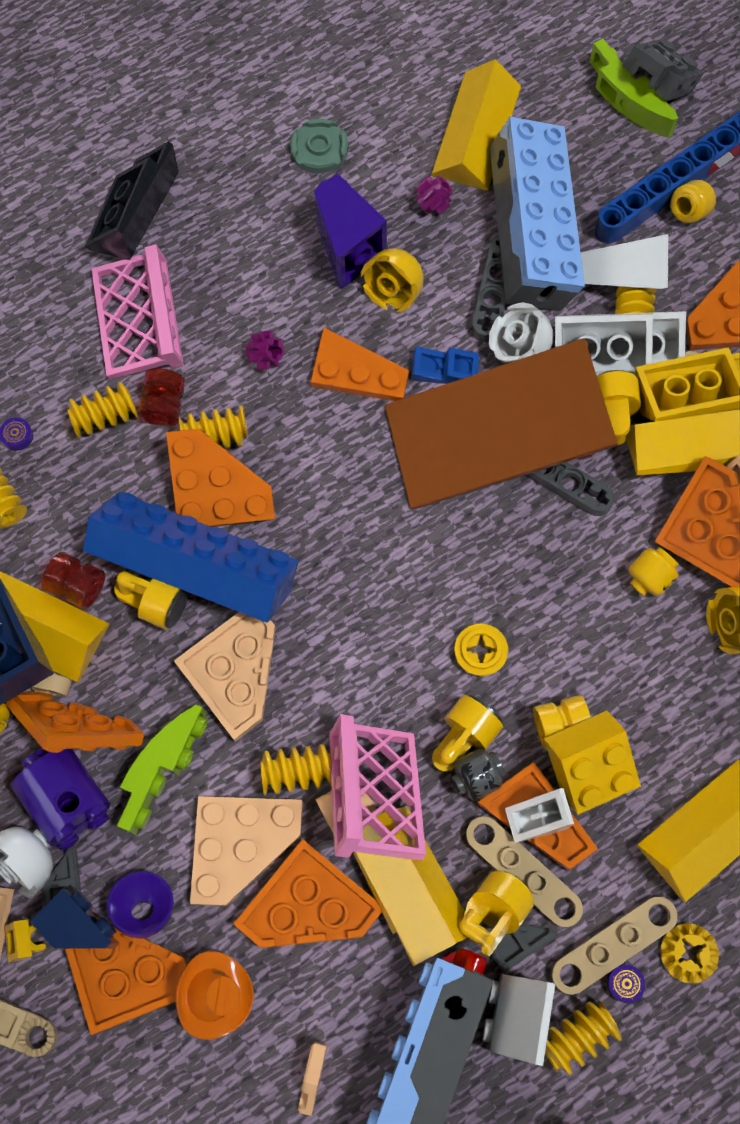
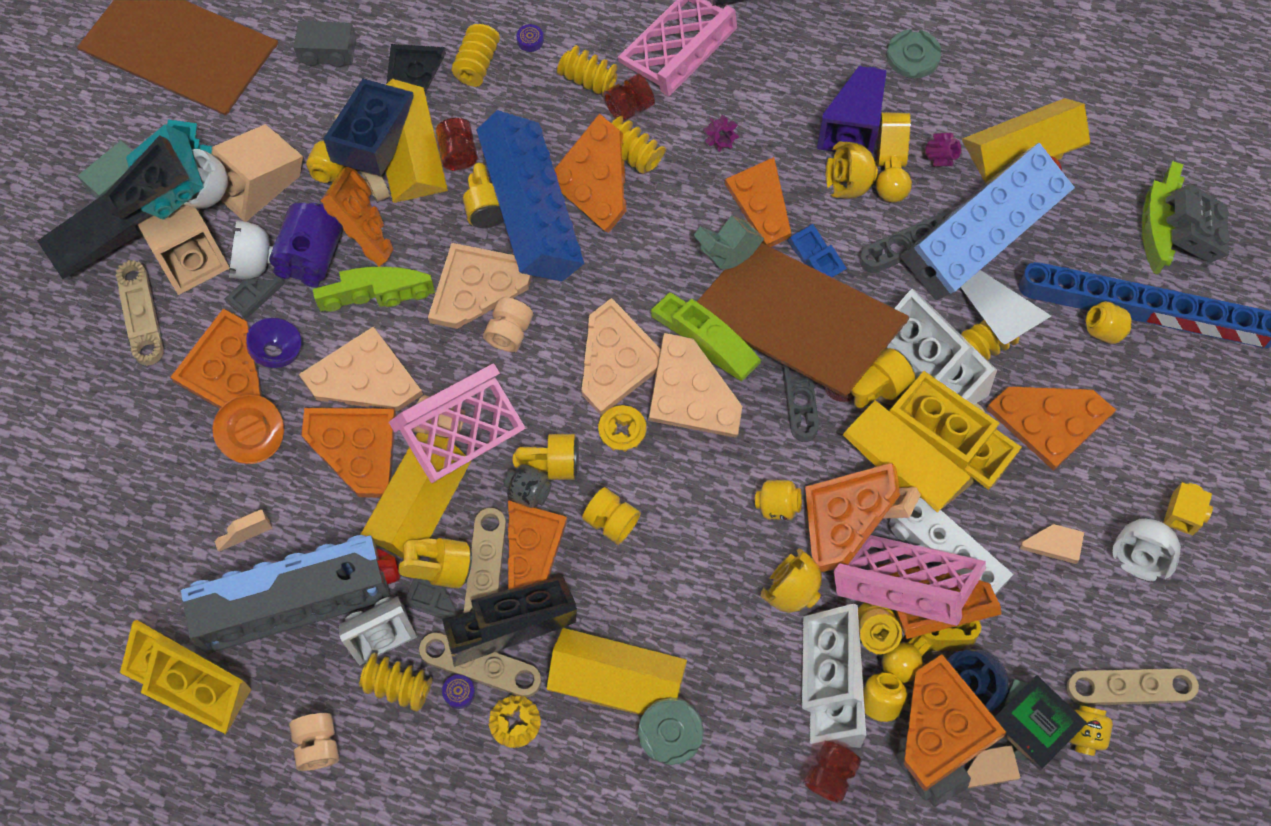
camera: 50 degrees right, 5 degrees down
yellow tile [4,919,46,963] -> none
dark blue slope [30,889,119,949] -> none
yellow piece [261,744,332,795] -> none
white cylinder [489,302,553,364] -> none
white slope [505,788,574,843] -> none
yellow brick [544,711,641,815] -> none
none -> black slope [442,576,577,667]
none -> light nougat wheel [483,297,533,352]
none -> light nougat plate [582,298,661,416]
none -> light nougat plate [648,333,743,437]
none -> lime slope [651,292,761,382]
none -> sand green brick [694,215,764,269]
none -> yellow beam [876,112,912,203]

